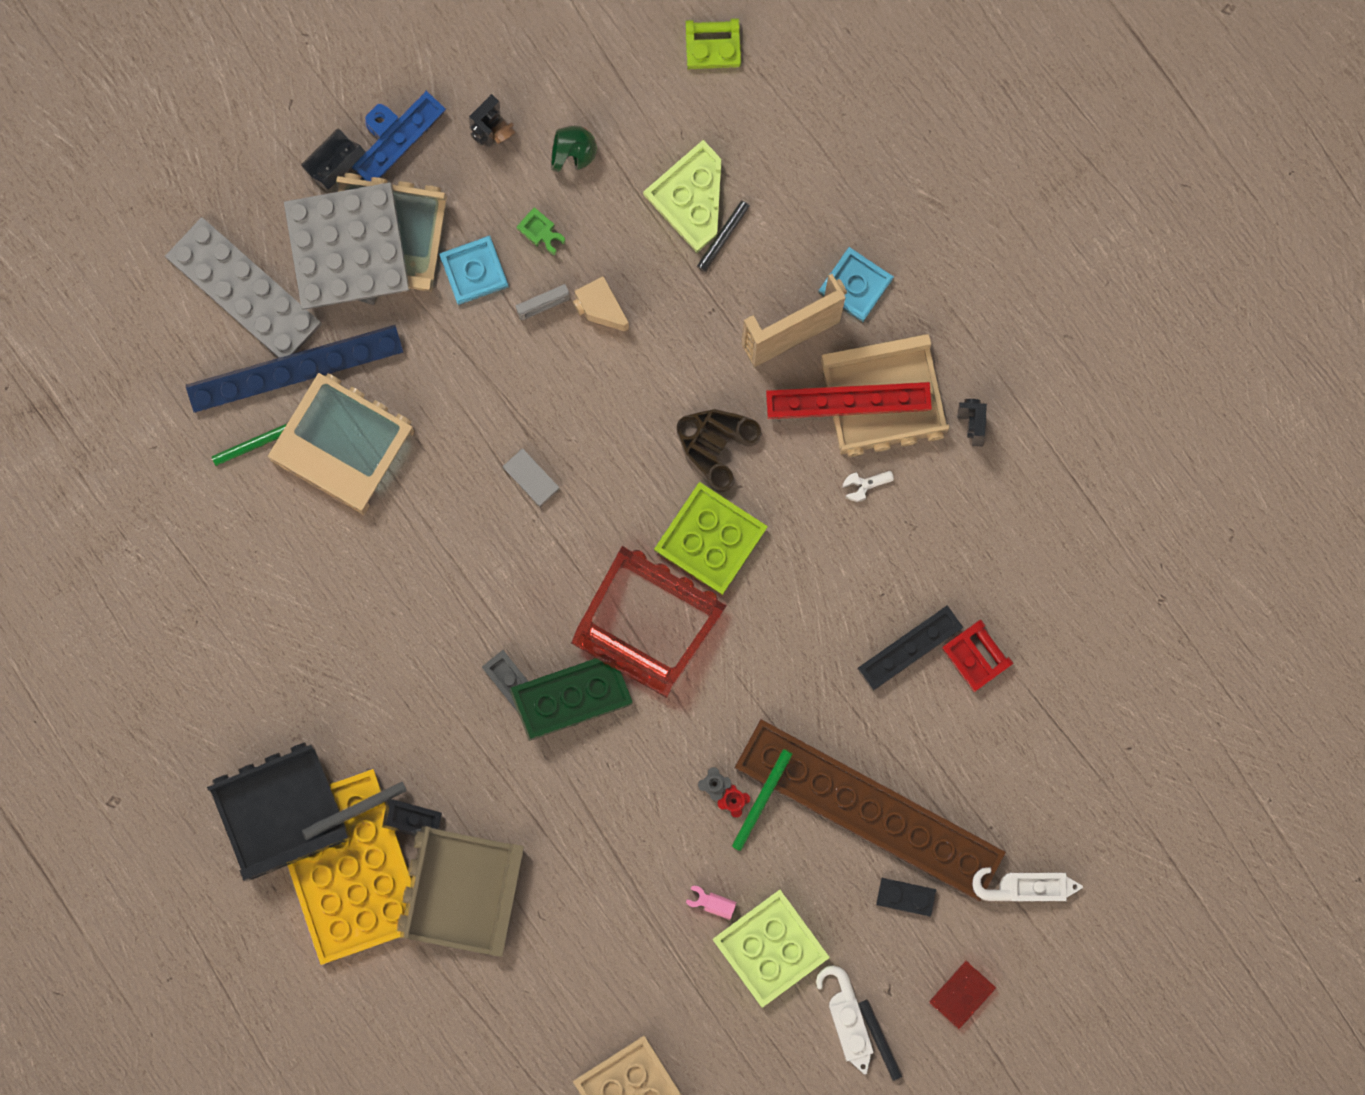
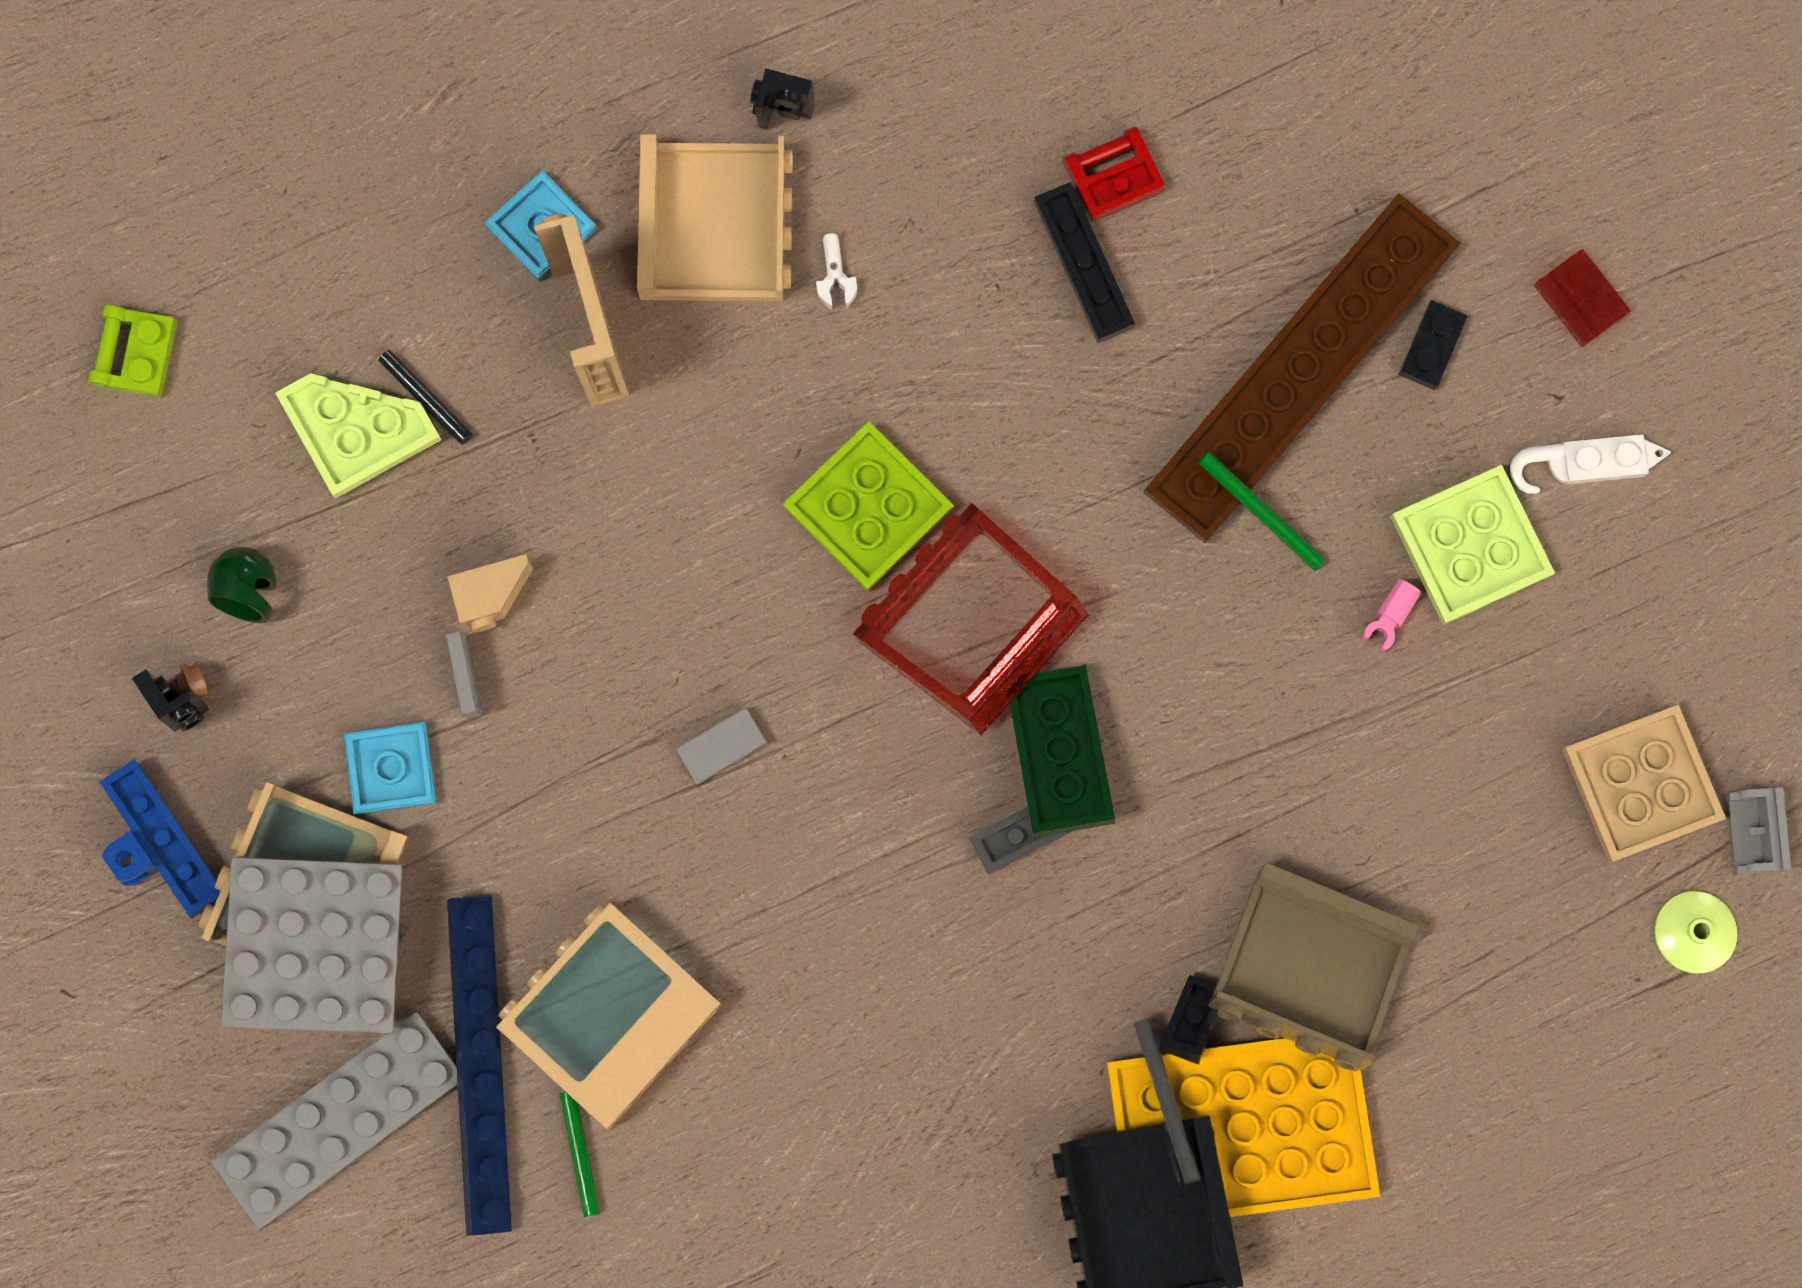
camera: 80 degrees left, 0 degrees up
black bracket [301,129,366,190] -> none
bright green plate [516,207,566,255] -> none
dark brown connector [676,409,762,493] -> none
dark grey plate [698,767,731,801] -> none
red plate [718,785,750,818] -> none
red plate [766,382,932,419] -> none
black bar [858,999,903,1081] -> none
white plate [972,867,1083,901] -> none

